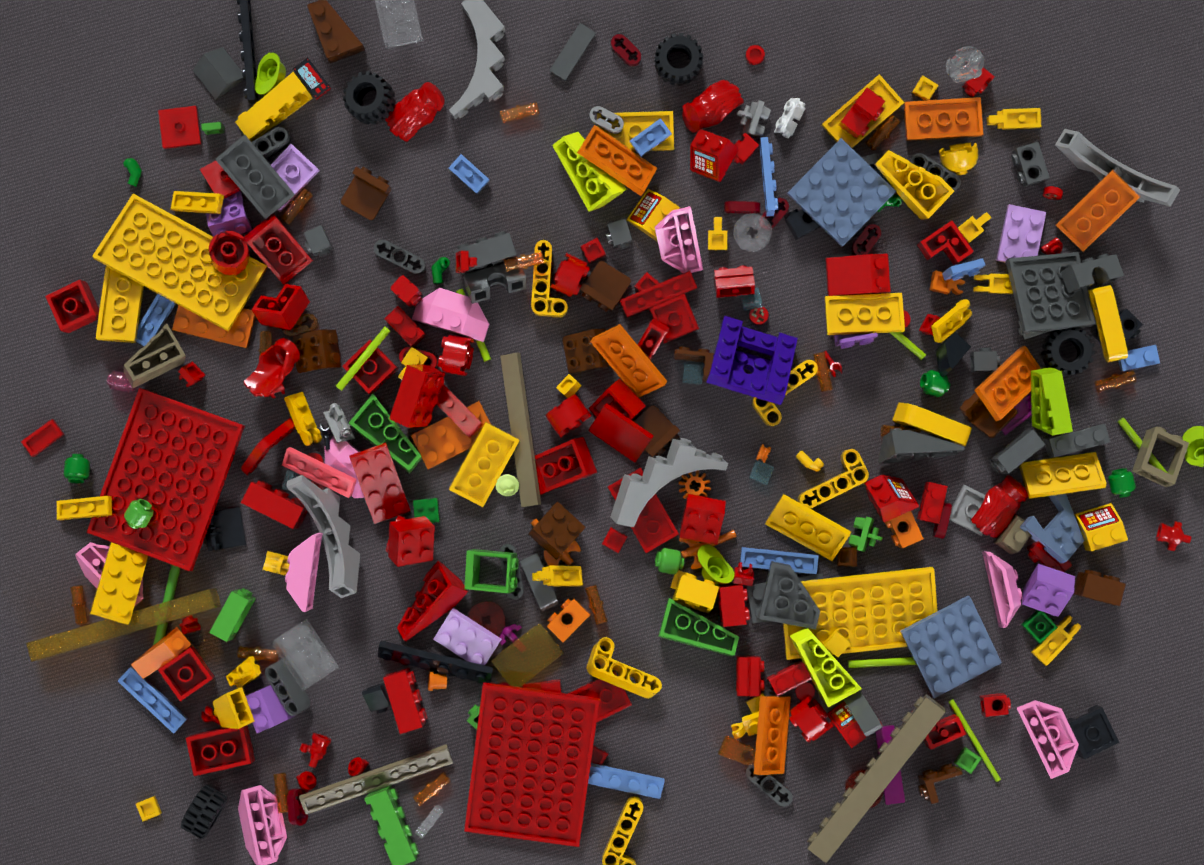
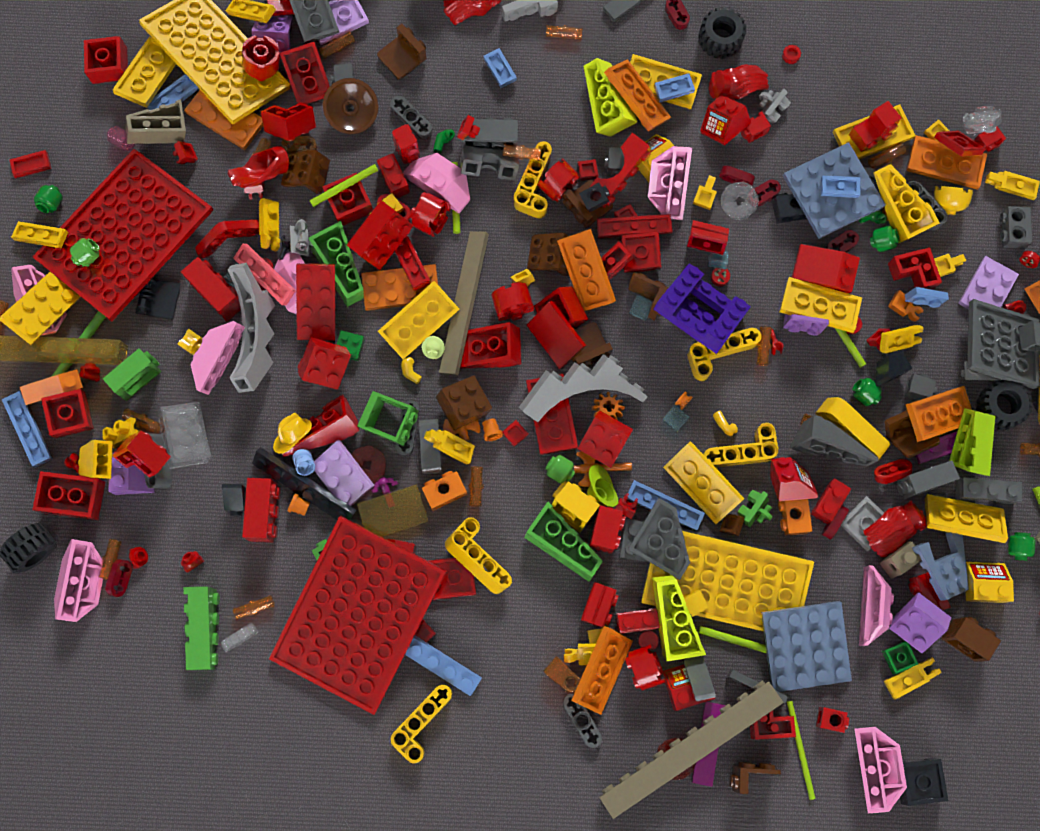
camera: 20 degrees right, 10 degrees down
red piece [299,733,331,768] -> none
dark tan tile [299,744,453,815] -> none
light grey beam [589,106,624,134] -> none
medium blue plate [759,137,778,217] -> none
white hinge [774,98,805,139] -> none
bright green tile [954,747,982,774] -> none
yellow hinge [973,274,1013,294] -> none
none -> red brick [112,430,171,478]
none -> yellow piece [273,413,312,454]
none -> light blue wheel [292,449,315,476]
none -> reddish brown dish [323,78,378,134]
none -> yellow arm [401,357,422,384]
none -> orange piece [482,419,503,441]
none -> black brick [579,183,610,212]
none -> red arch [589,133,651,209]
none -> dark grey tile [726,670,788,704]
none -> medium blue plate [821,175,860,198]
none -> green head [870,225,900,252]
none -> red plate [874,459,912,484]
none -> red plate [934,131,985,157]

